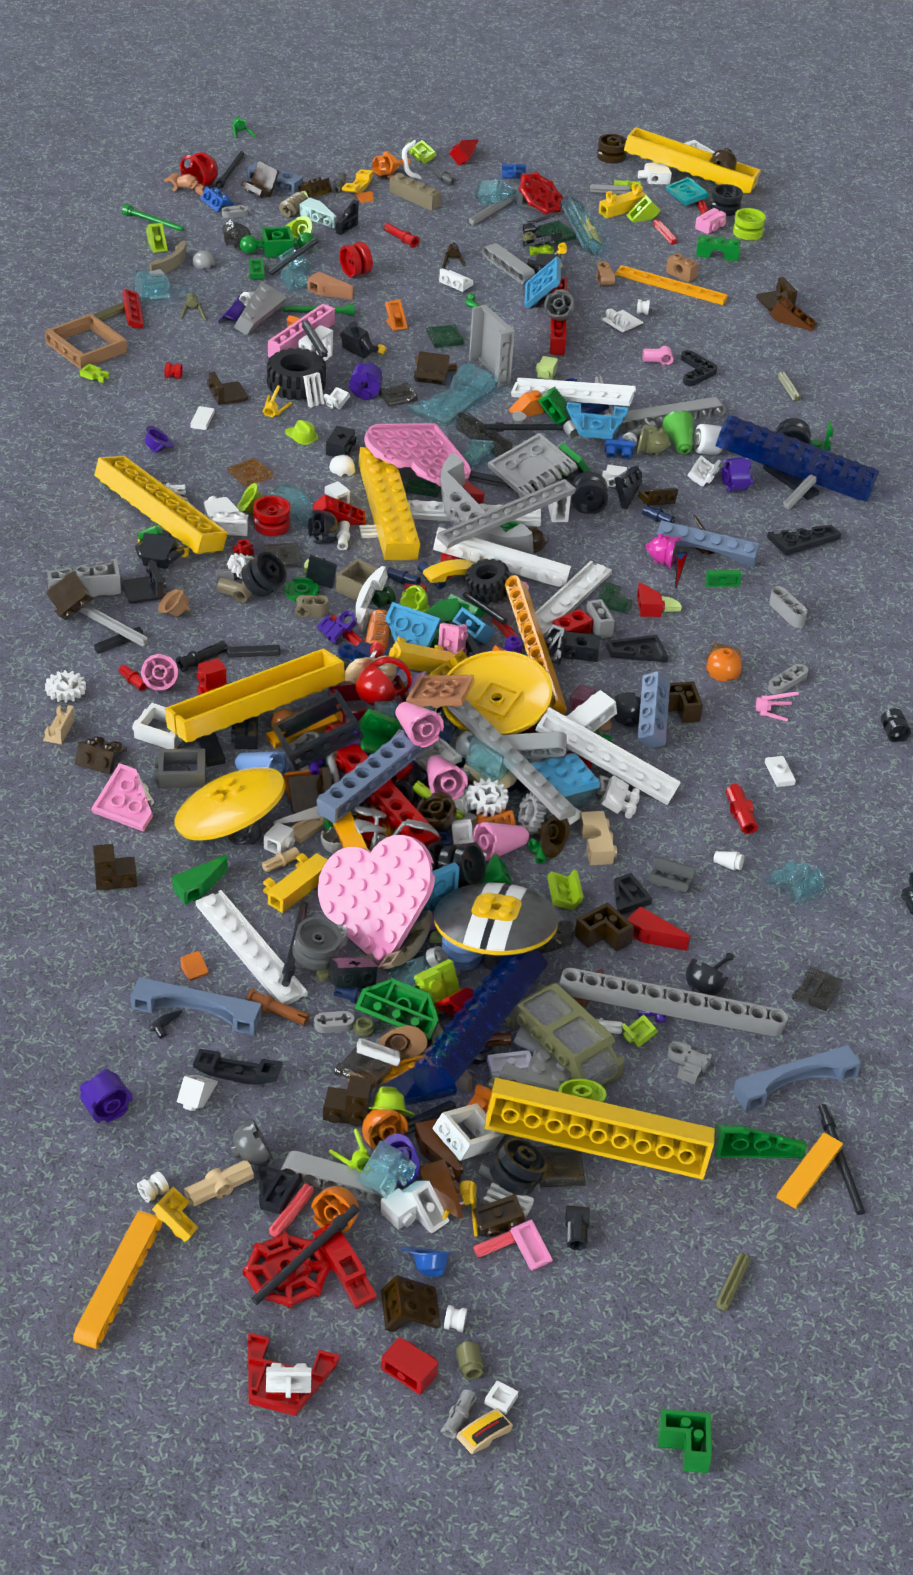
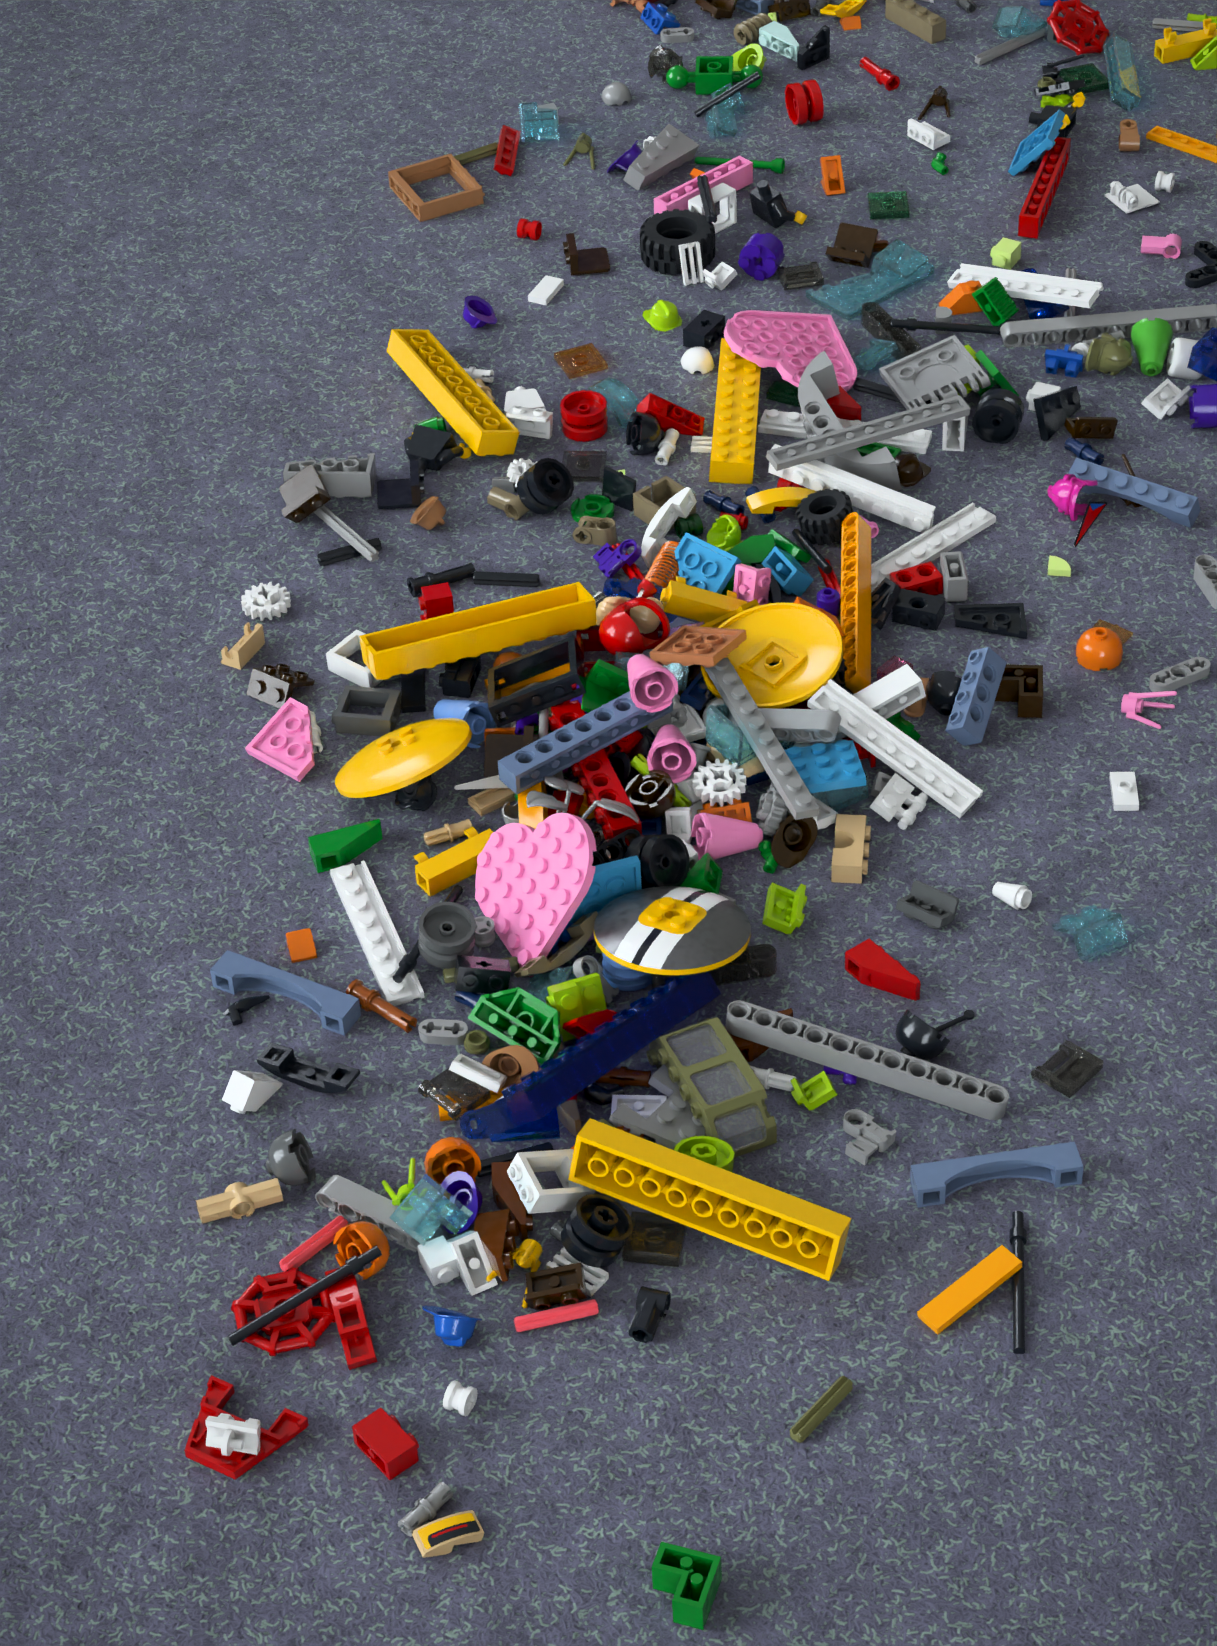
camera: 20 degrees right, 0 degrees up
light orange beam [73,1210,162,1349] -> none
lime plate [80,364,109,383] -> none
dark purple brick [80,1069,133,1123] -> none
dark brown brick [93,844,137,890] -> none
red axle [118,665,147,691] -> none
green piece [122,204,184,231] -> none
white wheel [137,1172,169,1203] -> none
bright pink cylinder [141,654,178,691] -> none
lime slope [146,223,168,253] -> none
dark tan slope [149,240,187,274] -> none
yellow plate [152,1186,199,1242] -> none
red gear [233,539,254,556] -> none
lime piece [236,483,264,513] -> none
green plate [249,259,265,279] -> none
black wing [259,1165,301,1214] -> none
yellow plant [262,385,292,417] -> none
white brick [264,822,295,854] -> none
nougat slope [308,271,354,299] -> none
dark brown brick [323,1075,373,1127] -> none
white brick [325,481,350,504] -> none
lime piece [368,1087,415,1117] -> none
dark brown bracket [381,1275,441,1332] -> none
olive brick [456,1341,484,1380] -> none
light grey panel [469,304,515,387] -> none
light grey beam [482,243,535,284] -> none
white plate [485,1381,519,1415] -> none
bright pink tile [510,1219,553,1271] -> none
dark grey cylinder [544,289,575,321] -> none
dark azure wing [566,402,628,439] -> none
dark brown brick [574,902,634,951] -> none
clear green plate [596,582,633,614] -> none
black wing [614,873,652,914] -> none
red slope [637,583,665,617] -> none
green plate [705,570,742,587] -> none
green wedge [714,1123,807,1159] -> none
red piece [726,783,758,834] -> none

